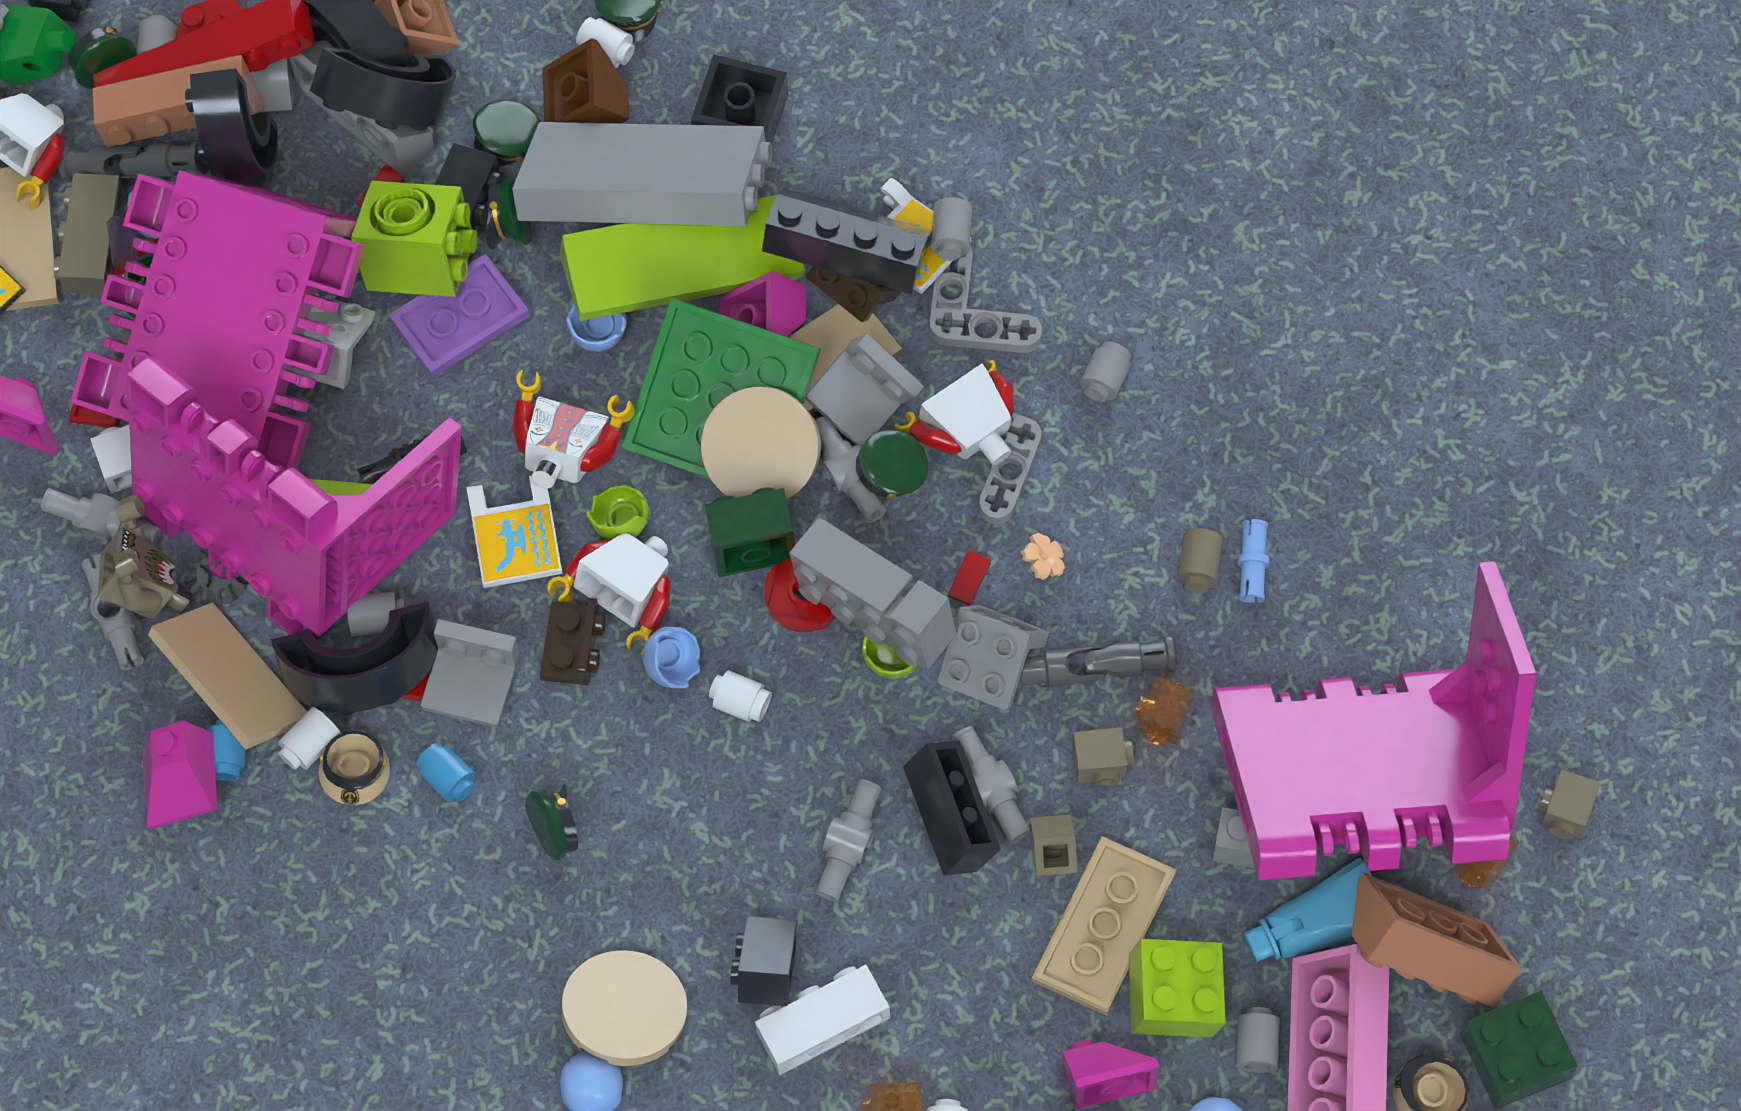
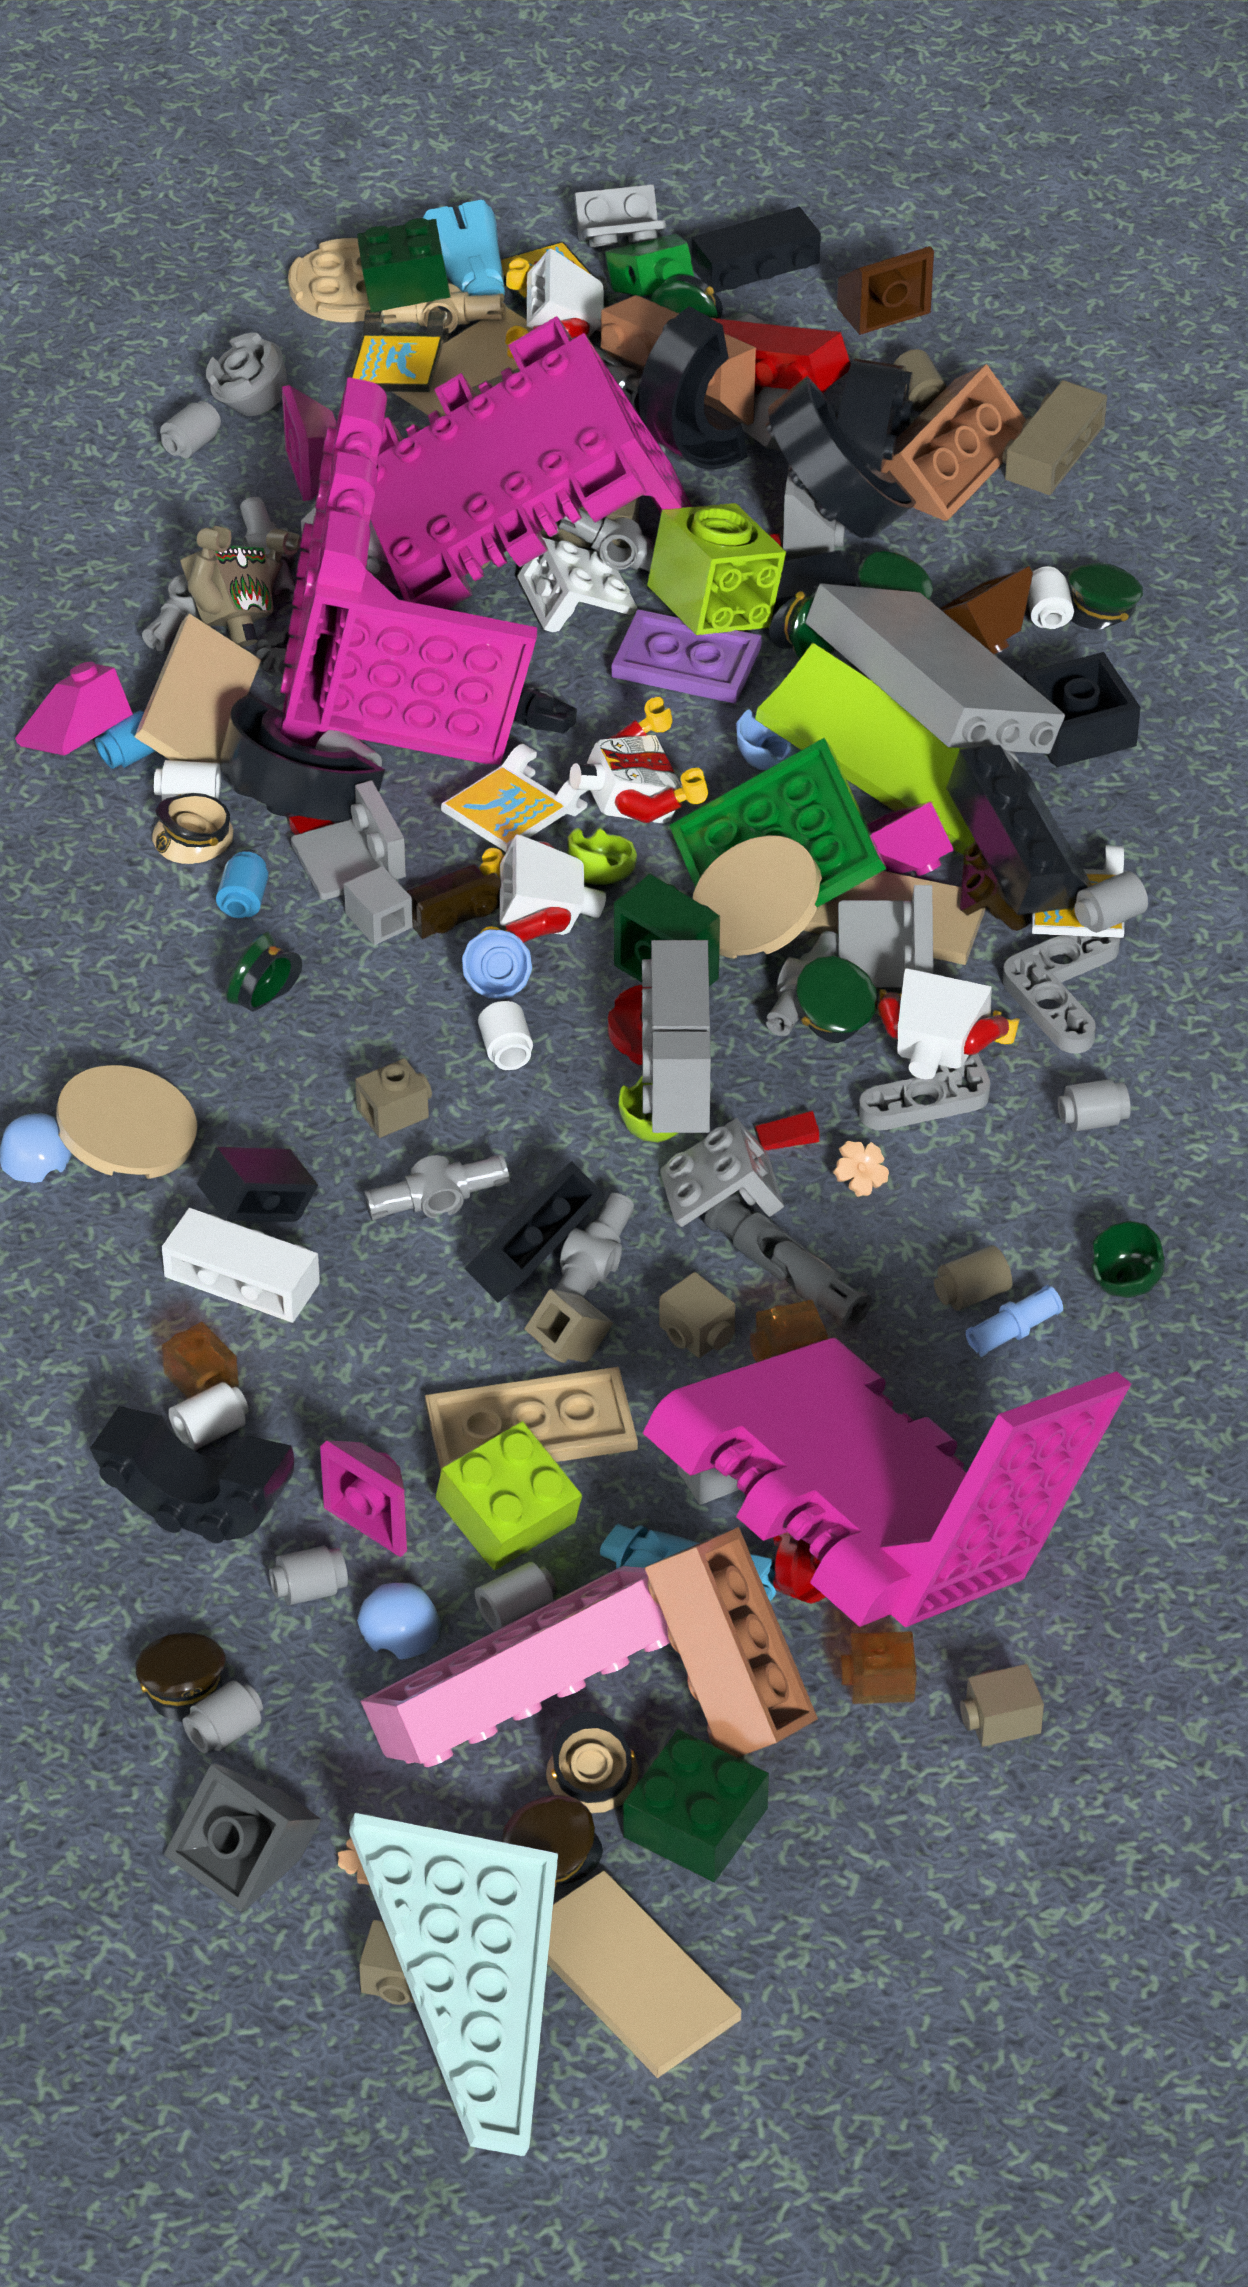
camera: 50 degrees right, 20 degrees down
none -> light grey brick [344,866,413,945]
none -> dark tan brick [355,1058,432,1138]
none -> dark green hair [1091,1221,1165,1298]

